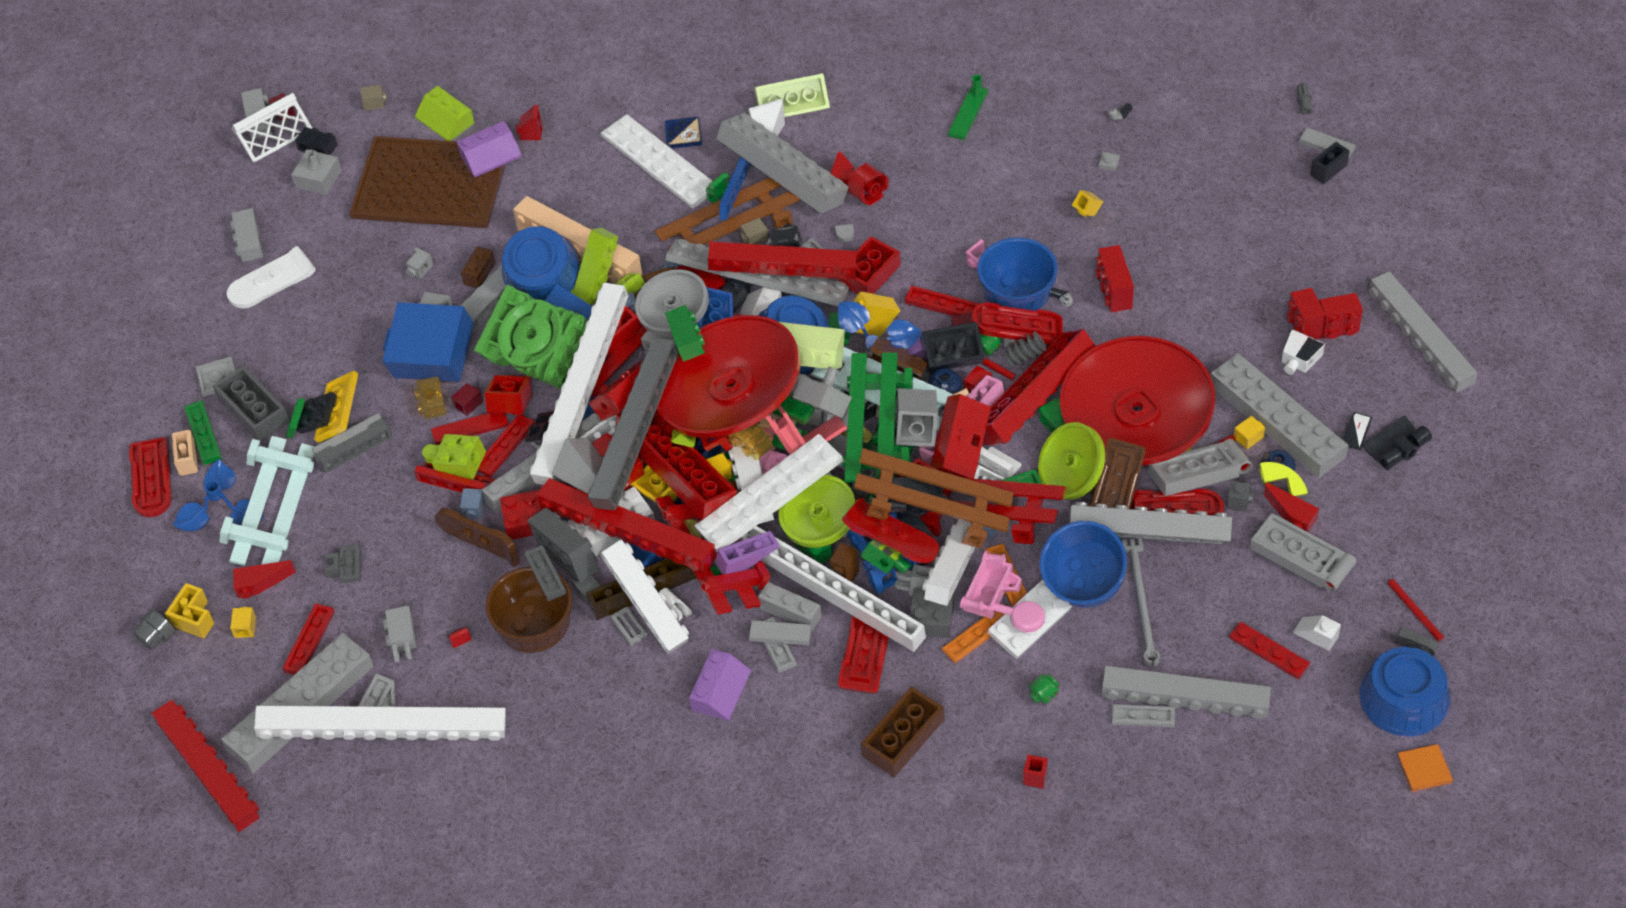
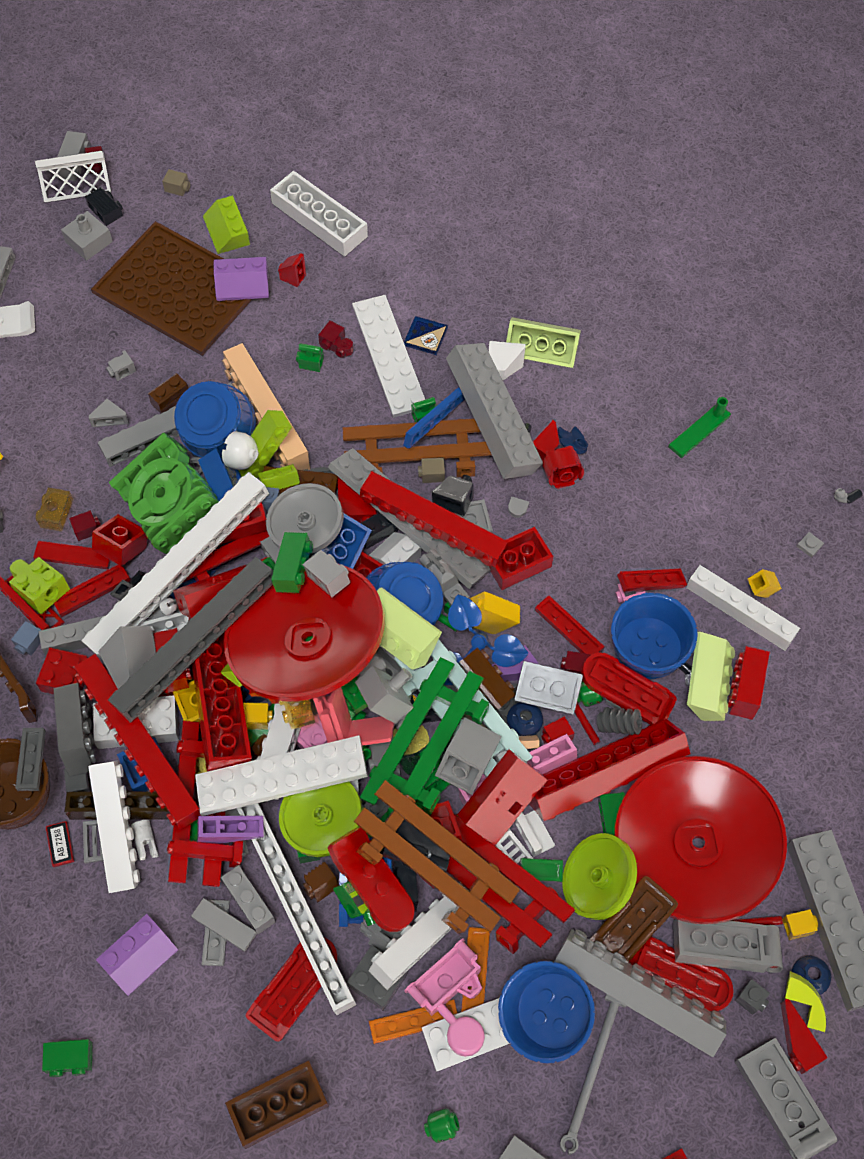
camera: 20 degrees right, 10 degrees up
blue container [382,302,474,382] -> none
none -> green brick [42,1039,93,1077]
none -> tile [46,821,75,867]
none -> white hinge [159,598,177,616]
none -> white cylinder [222,431,258,470]
none -> white brick [270,171,368,256]
none -> green brick [296,343,324,372]
none -> light grey brick [302,550,350,597]
none -> dark red brick [318,320,353,358]
none -> light grey plate [420,549,470,606]
none -> dark blue plate [558,426,588,454]
none -> red tile [617,568,688,592]
none -> white brick [686,565,800,651]
none -> yellowish green slope [687,632,735,721]

